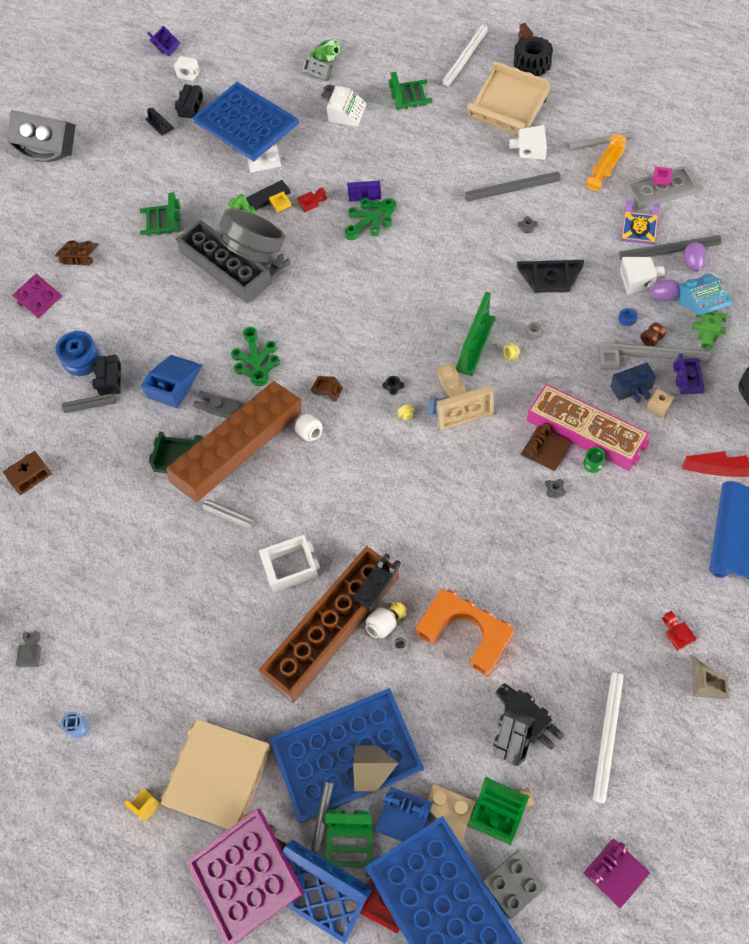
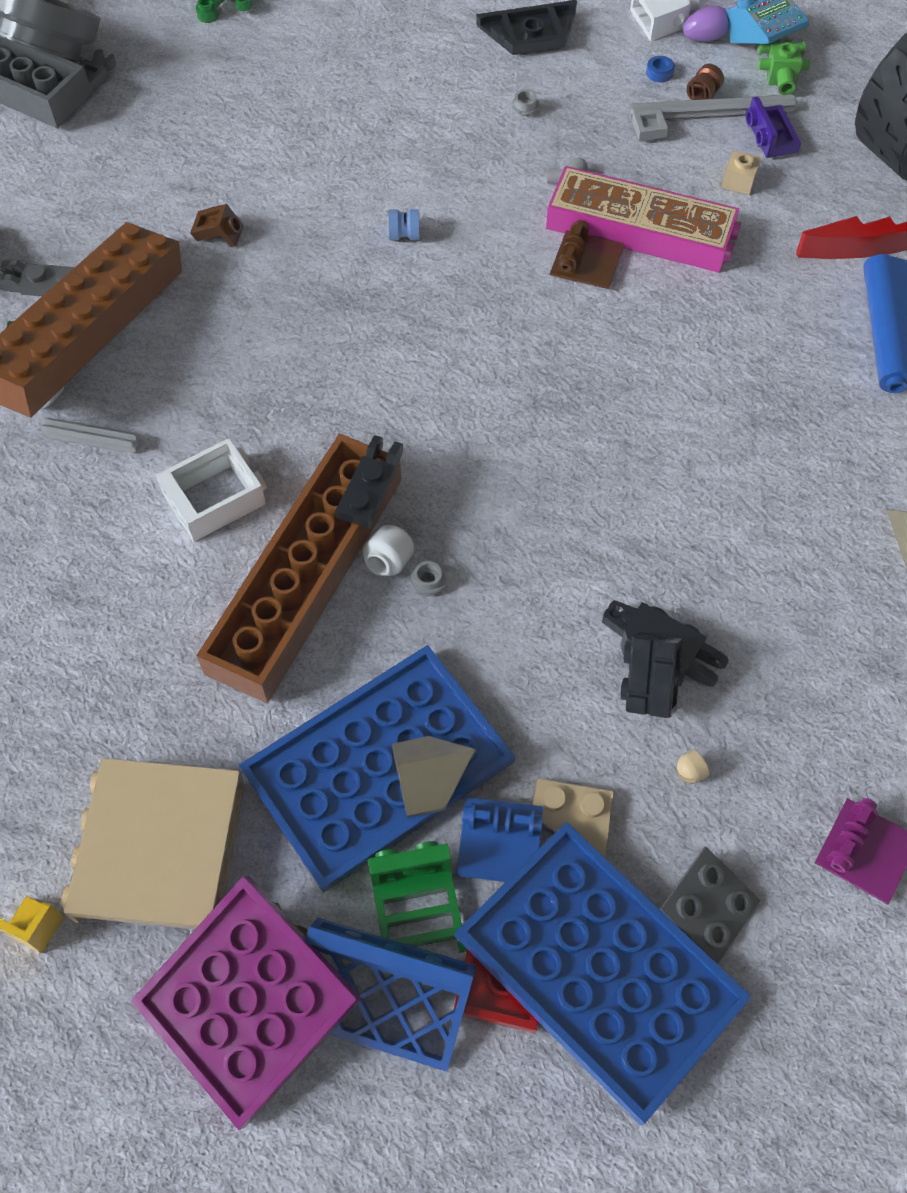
camera: 20 degrees left, 0 degrees up
green plant [231,327,280,386] -> none
white head [295,414,323,441] -> none
dark grey bar [311,780,334,852] -> none
black plate [382,376,404,395] -> none
light yellow plate [388,602,406,621] -> none
light yellow plate [397,404,415,420] -> none
orange arch [415,588,514,677] -> none
tan piece [436,363,494,430] -> none
green fence [456,292,495,376] -> none
green plate [468,777,530,846] -> none
light yellow plate [503,343,520,360] -> none
dark grey plate [545,479,566,498] -> none
green wheel [584,447,605,473] -> none
white axle [593,672,624,803] -> none
dark blue brick [610,362,656,403] -> none
red plate [661,611,697,651] -> none

